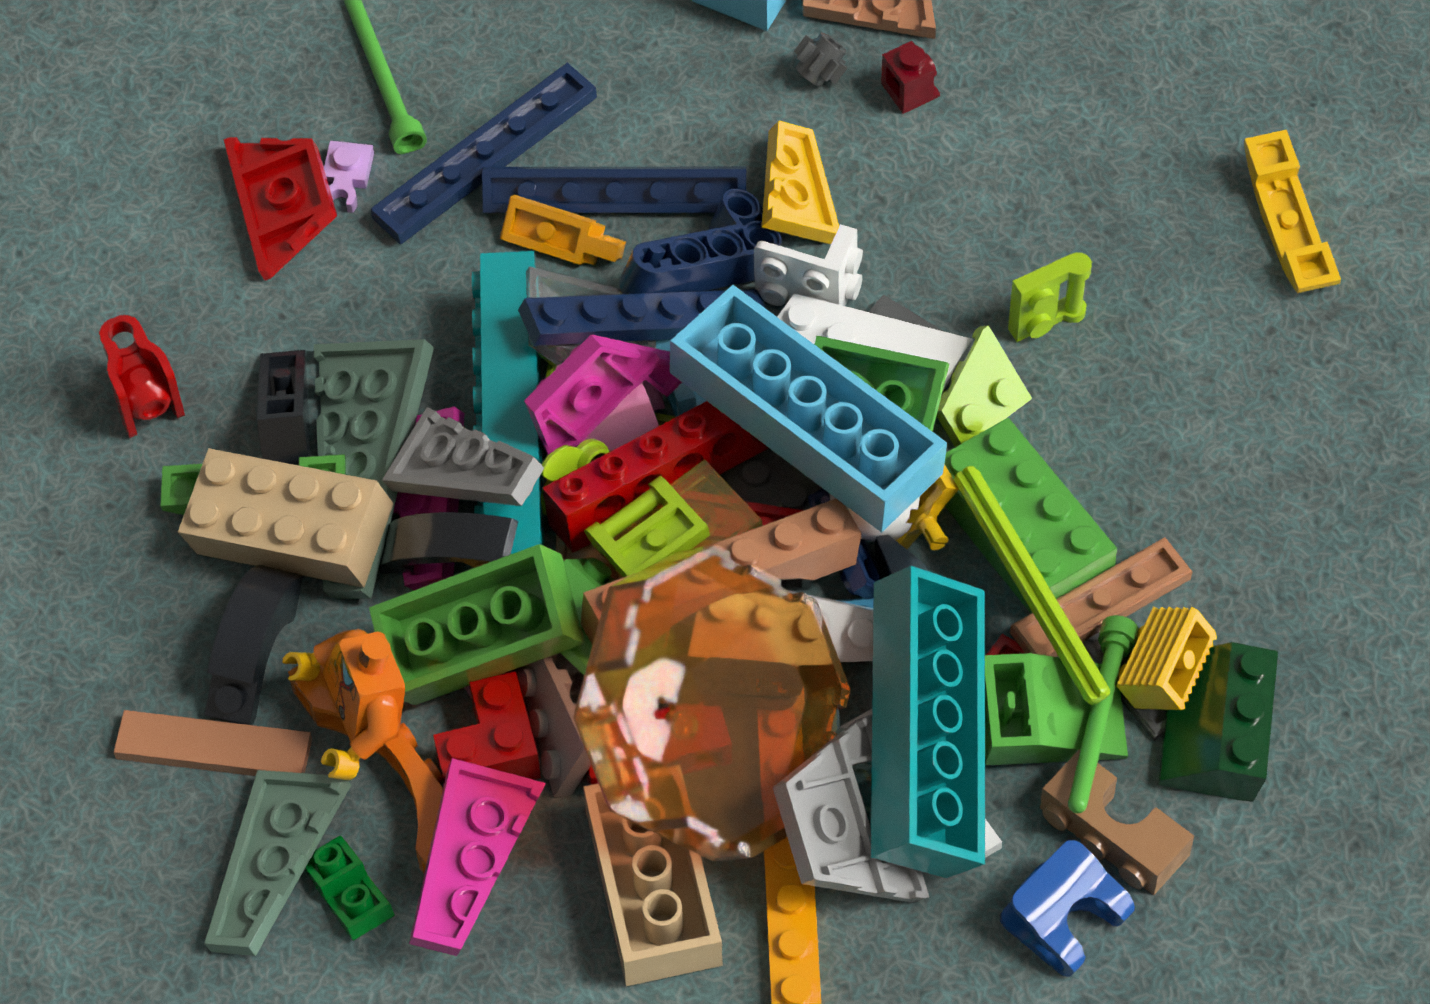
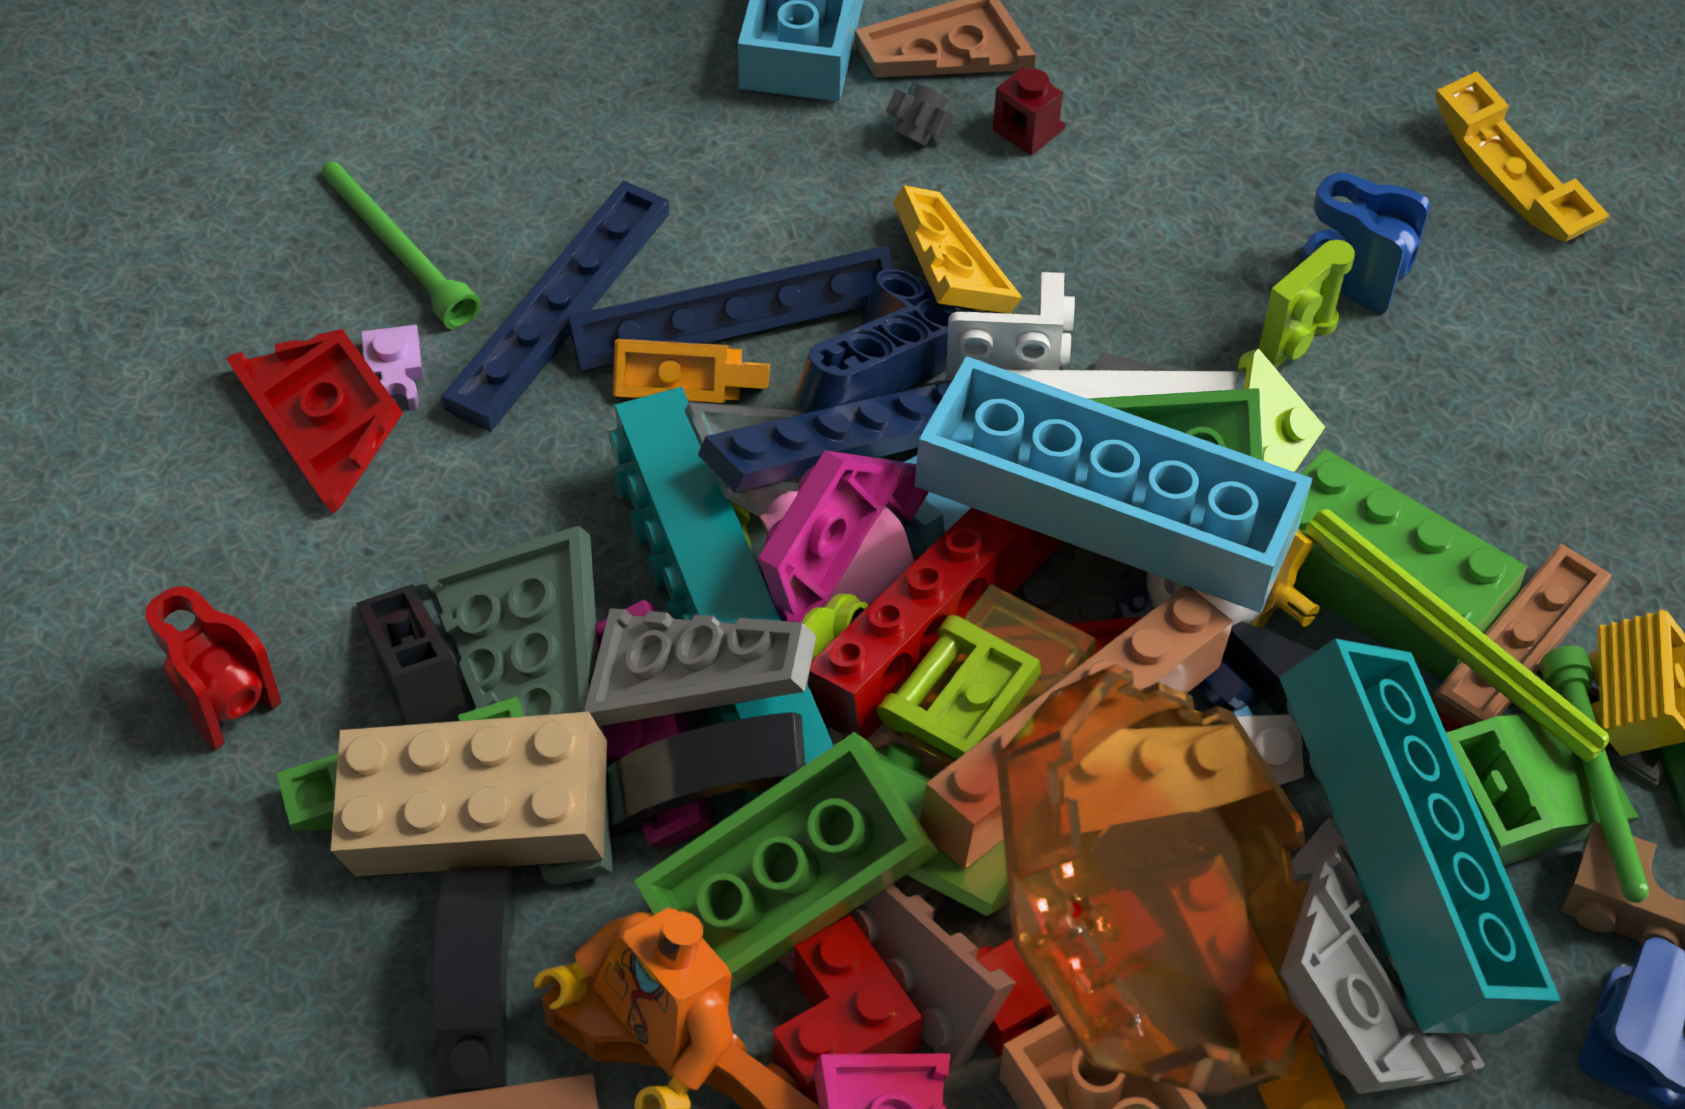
camera: 20 degrees left, 5 degrees down
none -> blue piece [1301,172,1430,314]

